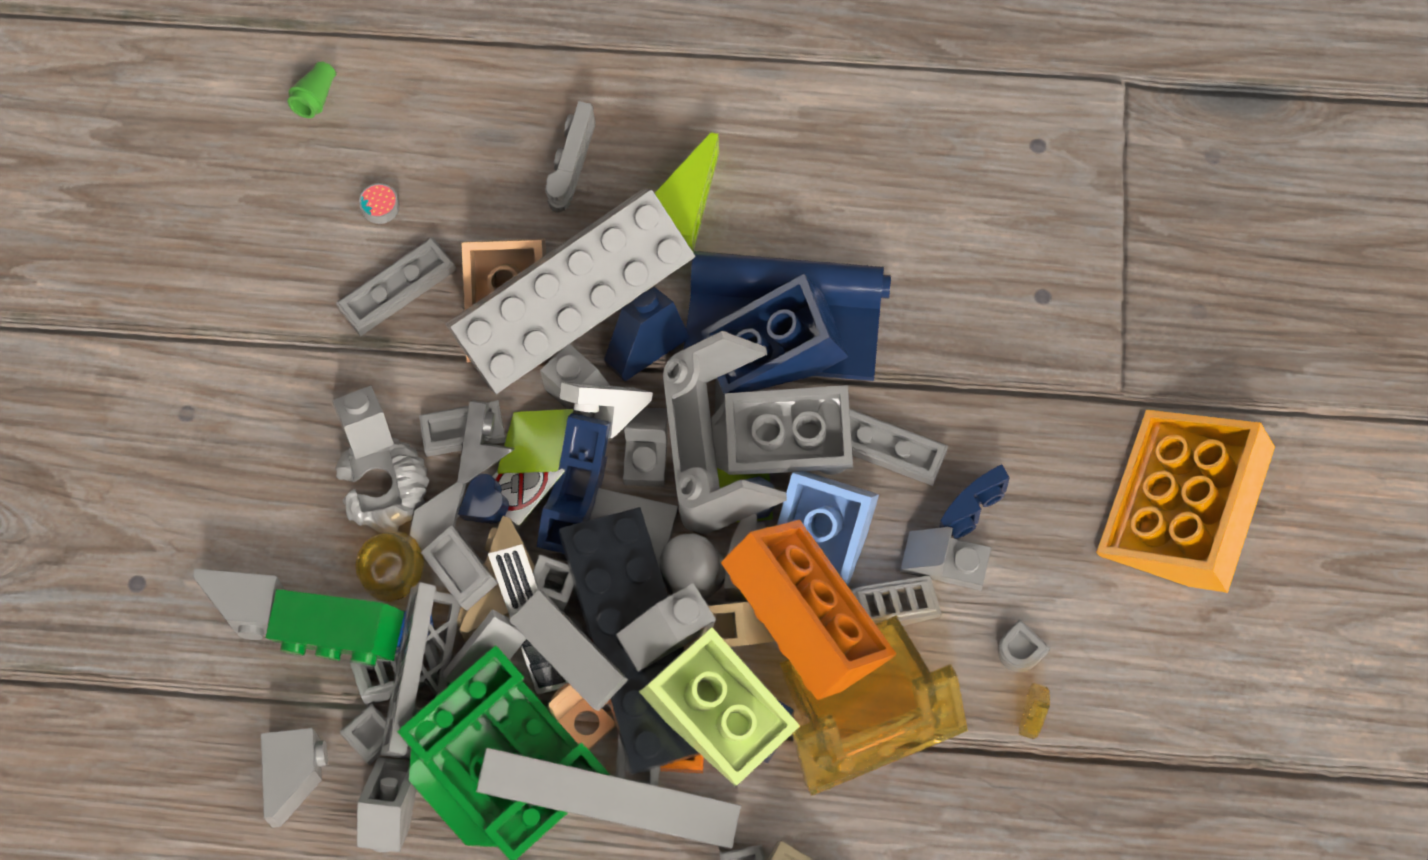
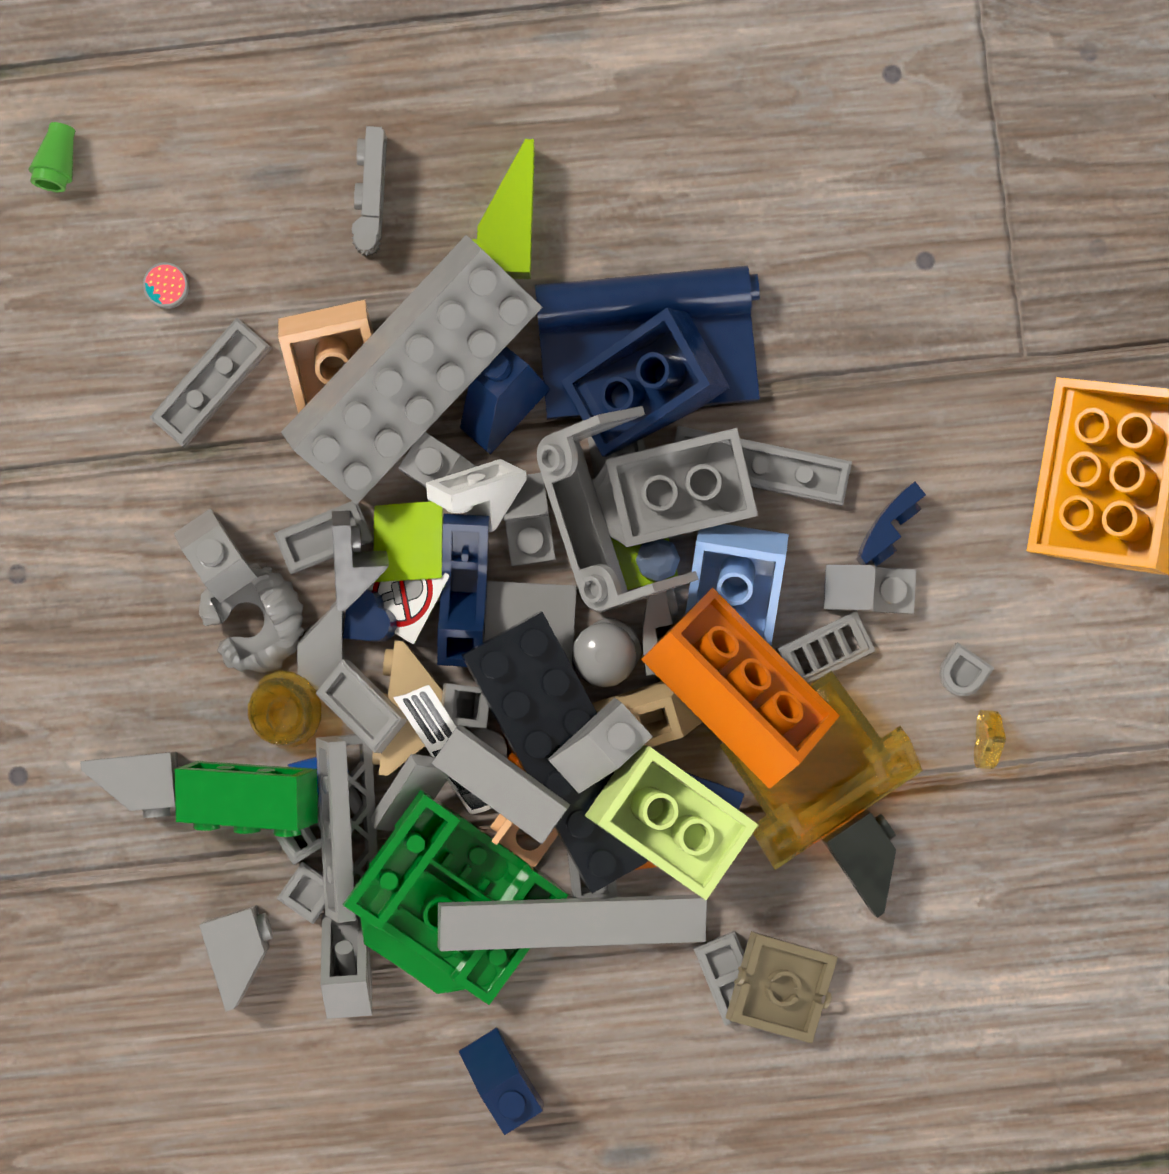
camera: 15 degrees left, 20 degrees up
none -> pearl dark grey slope [822,810,896,918]

